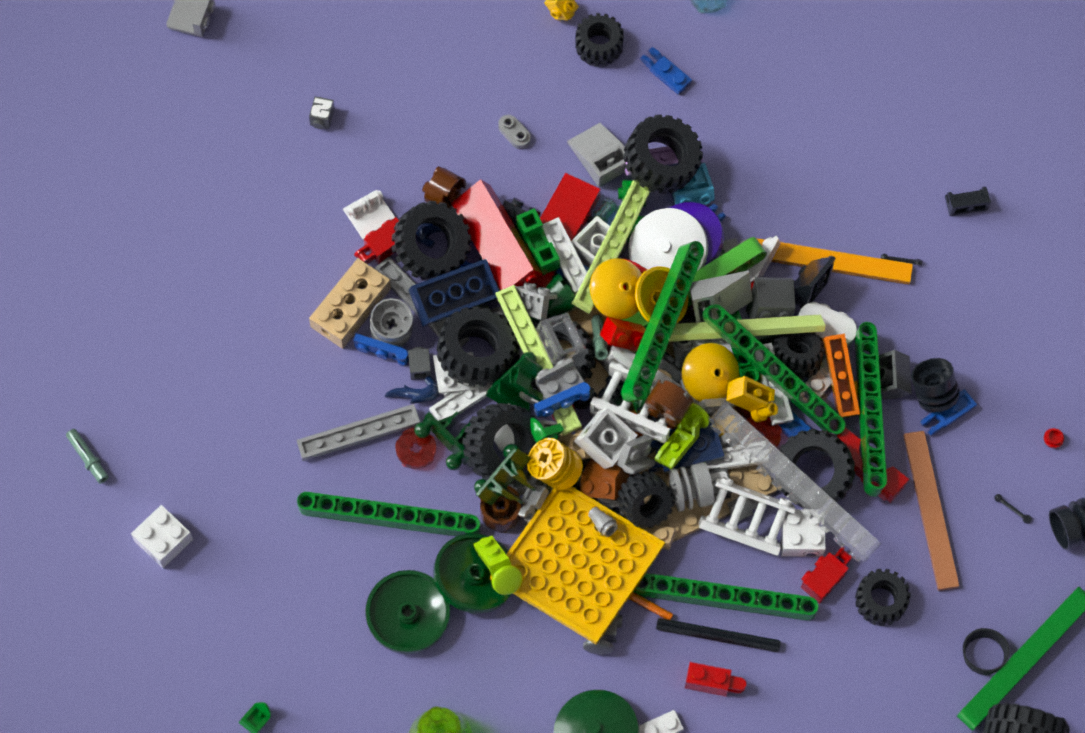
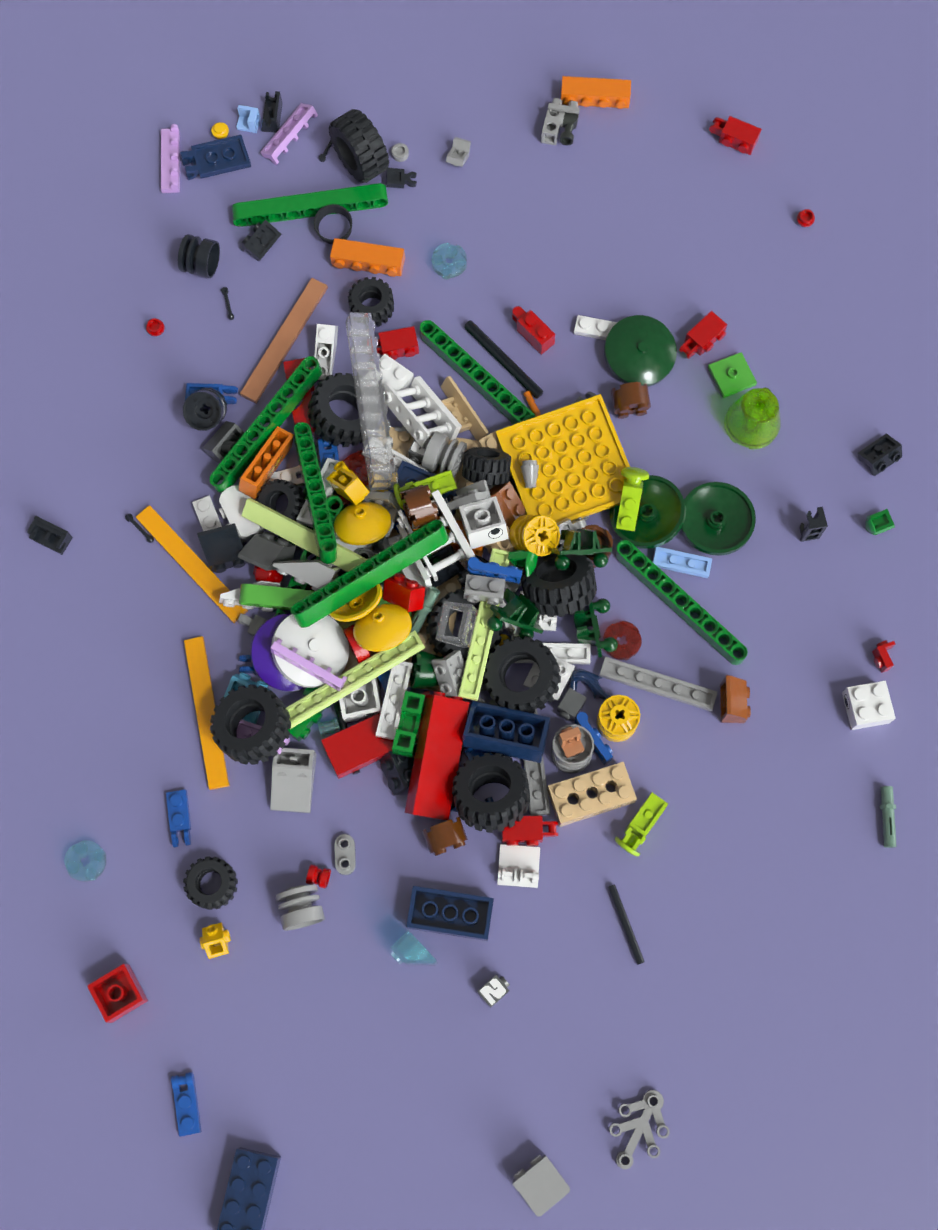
camera: 140 degrees left, 5 degrees up
none -> light orange tile [184,636,230,790]
none -> white plate [192,495,222,531]
none -> black bracket [241,220,281,261]
none -> lavender hinge [271,638,348,692]
none -> light grey wheel [275,885,325,931]
none -> red wheel [306,864,331,889]
none -> white slope [314,324,338,380]
none -> orange brick [330,238,405,277]
none -> clear light blue slope [390,930,438,966]
none -> dark blue brick [406,886,494,941]
none -> clear light blue plate [432,243,467,280]
none -> tan bracket [441,376,488,441]
none -> nougat bracket [559,727,584,758]
none -> yellow wheel [596,695,641,742]
none -> black bar [608,884,645,965]
none -> light grey plant [609,1090,670,1169]
none -> reddish brown brick [611,382,651,419]
none -> lime piece [614,792,668,857]
none -> light blue plate [653,547,712,578]
none -> dark orange slope [720,675,751,723]
none -> black hinge [799,506,828,542]
none -> red bracket [872,640,896,673]

